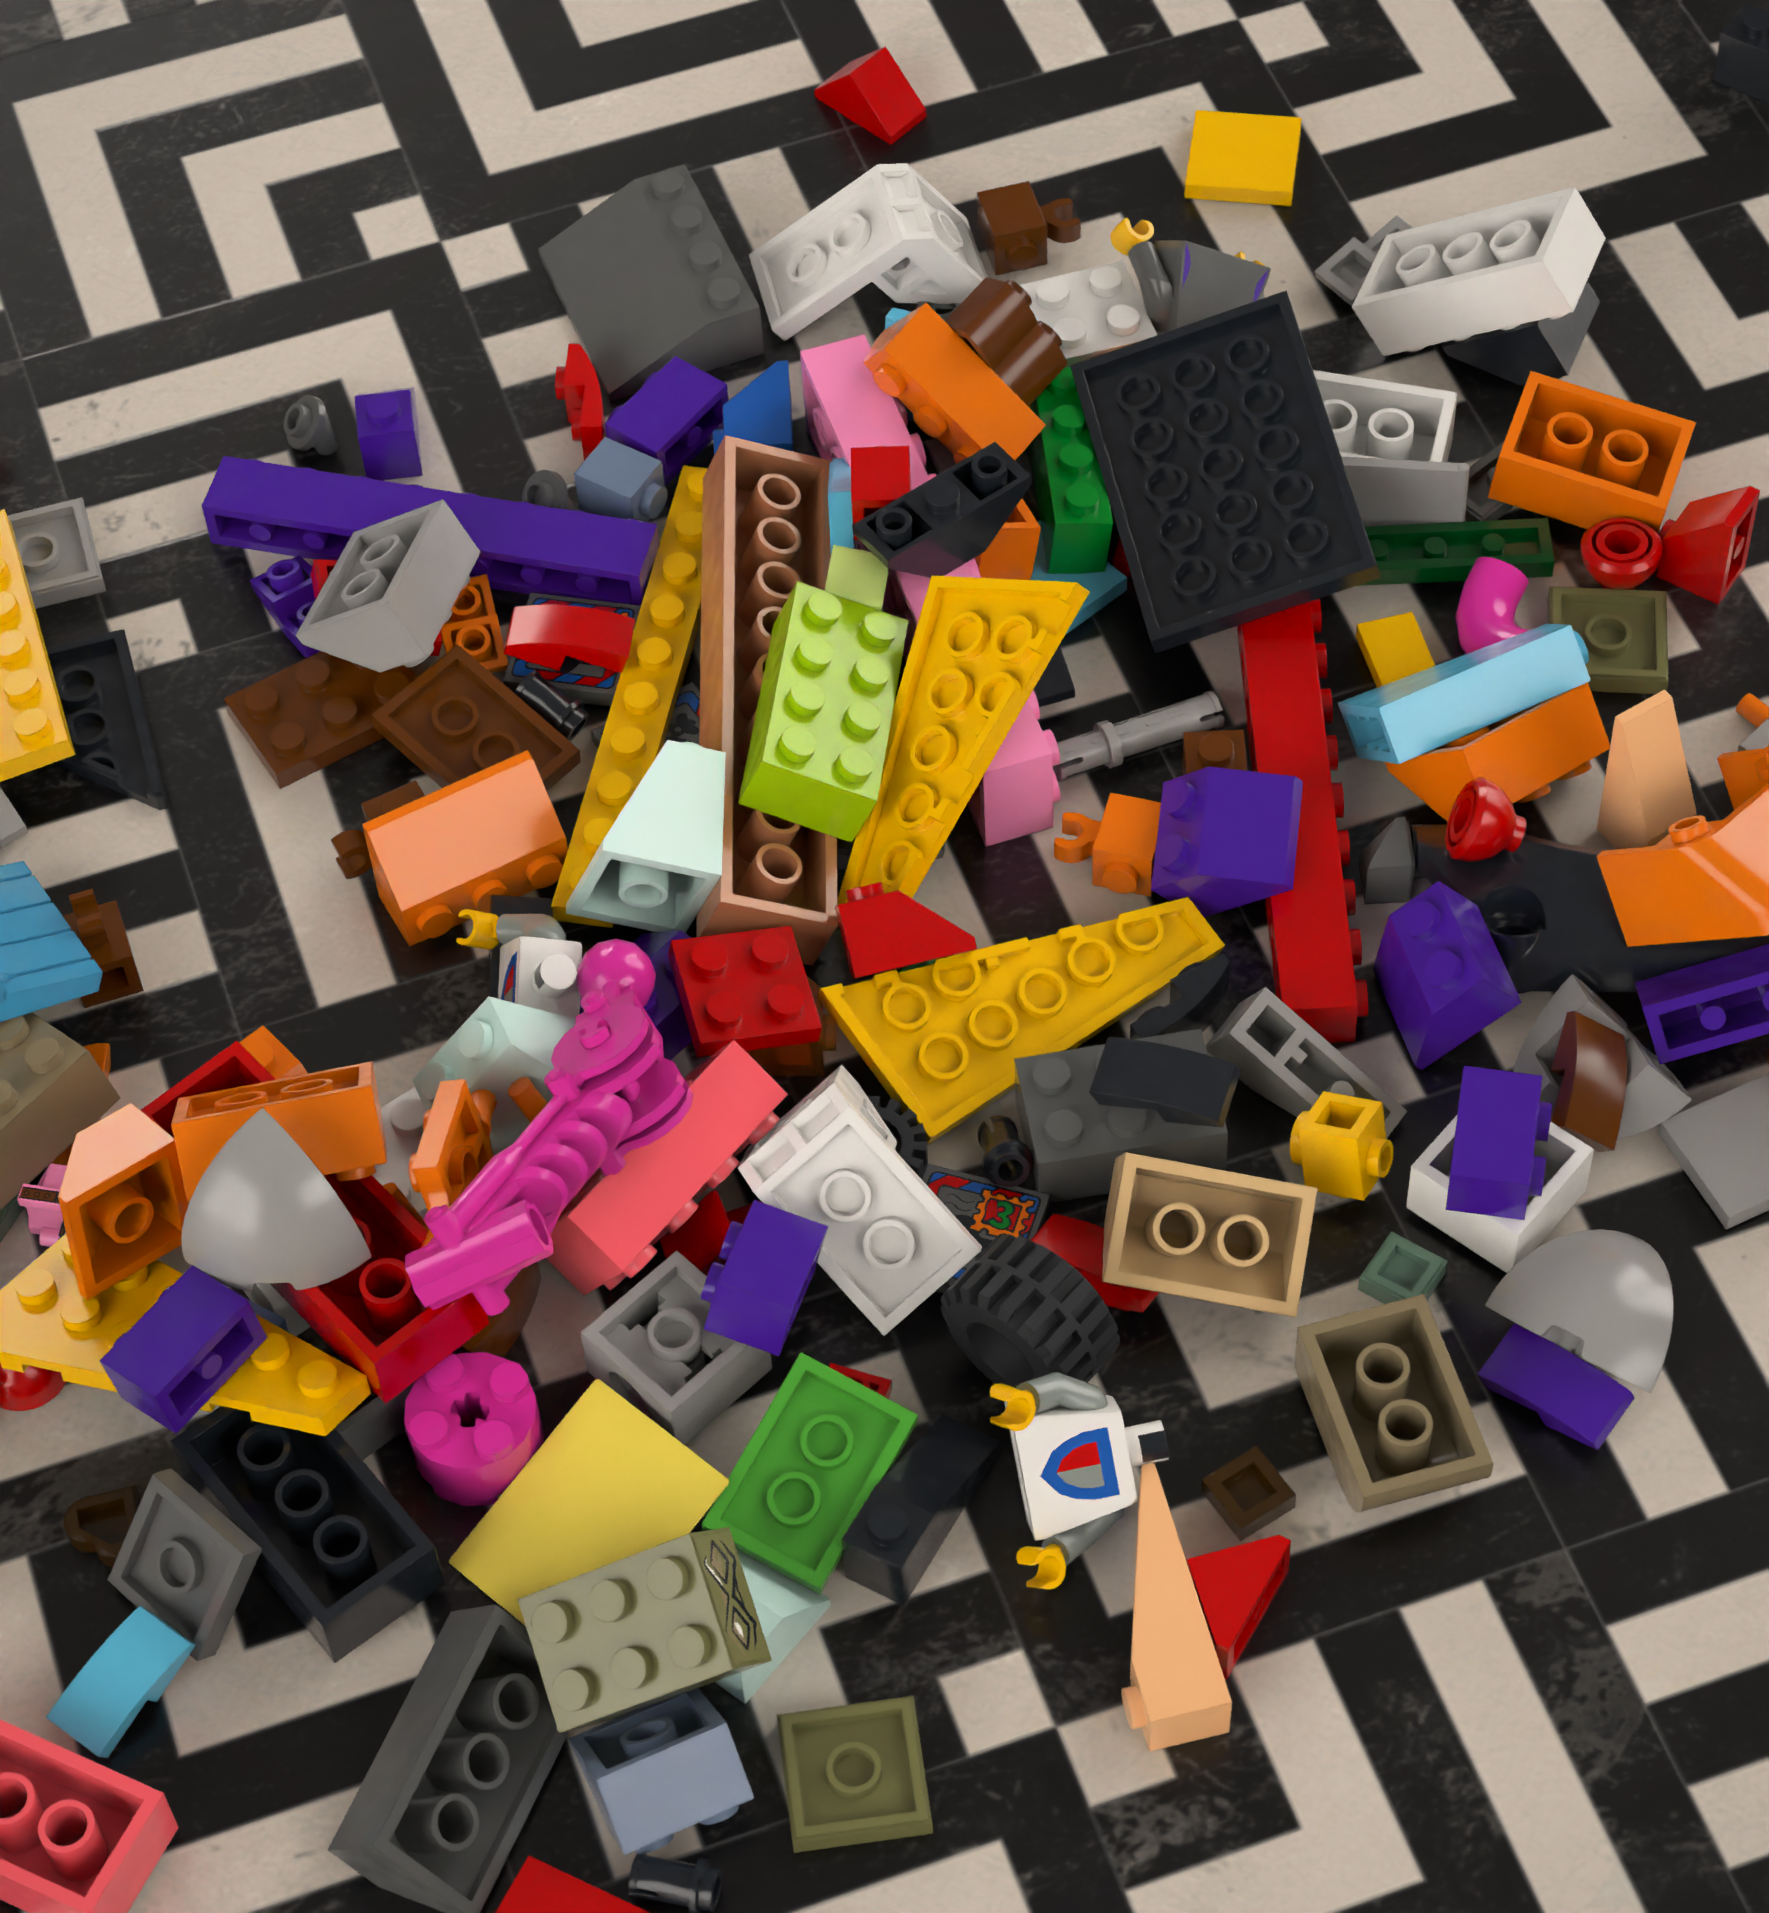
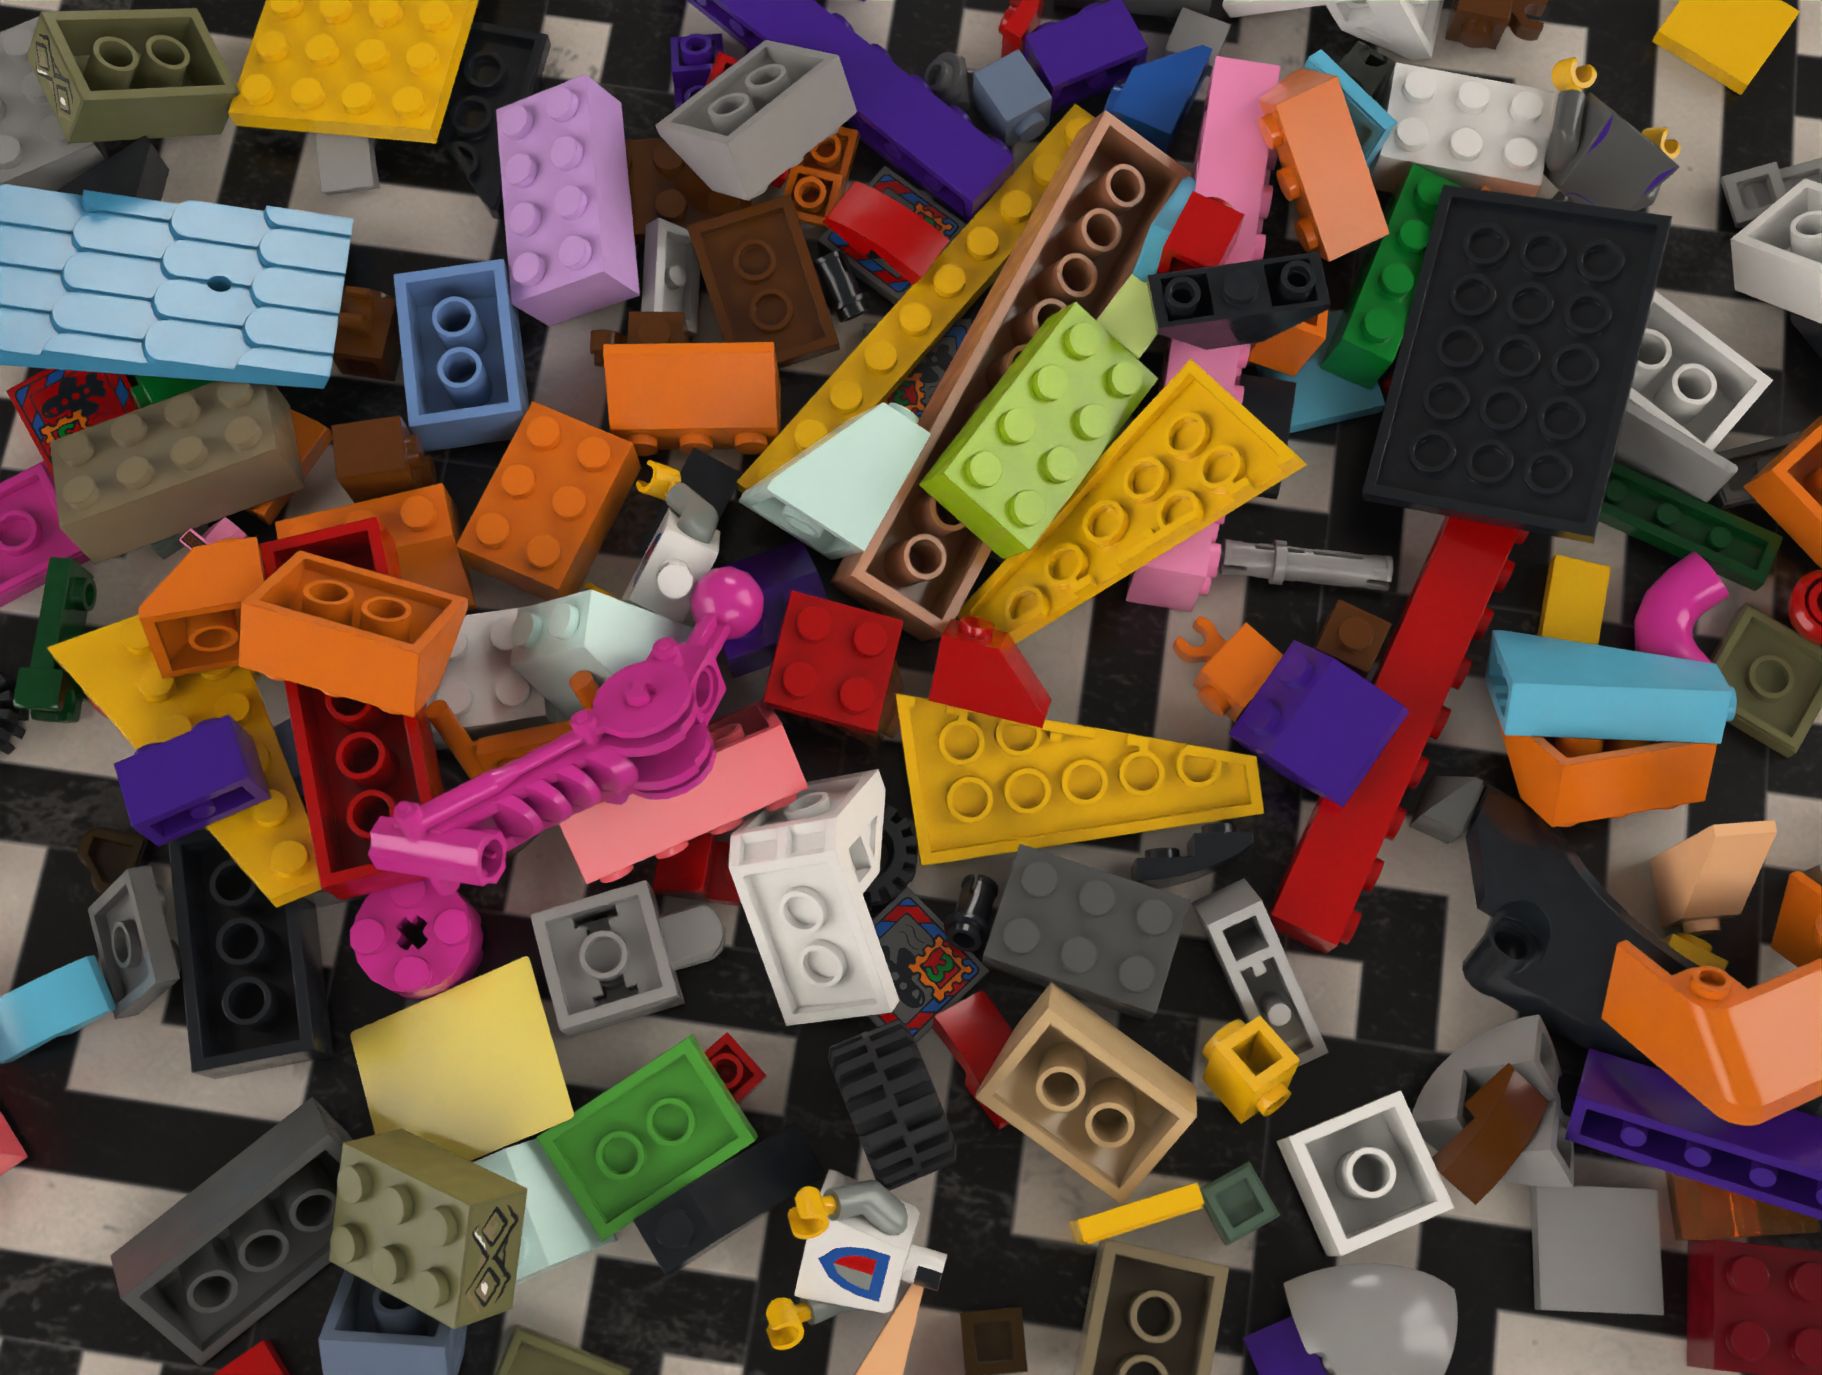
camera: 25 degrees right, 20 degrees up
light grey brick [181,1108,372,1291] -> none
orange plate [409,1079,498,1247] -> none
dark purple brick [700,1200,828,1356] -> none
reddish brown brick [945,277,1068,407] -> none
black slope [1089,1037,1241,1127] -> none
dark purple slope [1373,881,1522,1070] -> none
red brick [1445,777,1526,862] -> none
dark purple brick [1446,1066,1552,1220] -> none
none -> reddish brown brick [331,415,437,503]
none -> medium blue brick [393,259,529,452]
none -> orange brick [456,401,641,601]
none -> lavender brick [496,74,640,327]
none -> light grey plate [641,218,700,337]
none -> yellow tile [1068,1182,1205,1245]
none -> light grey tile [1162,7,1231,77]

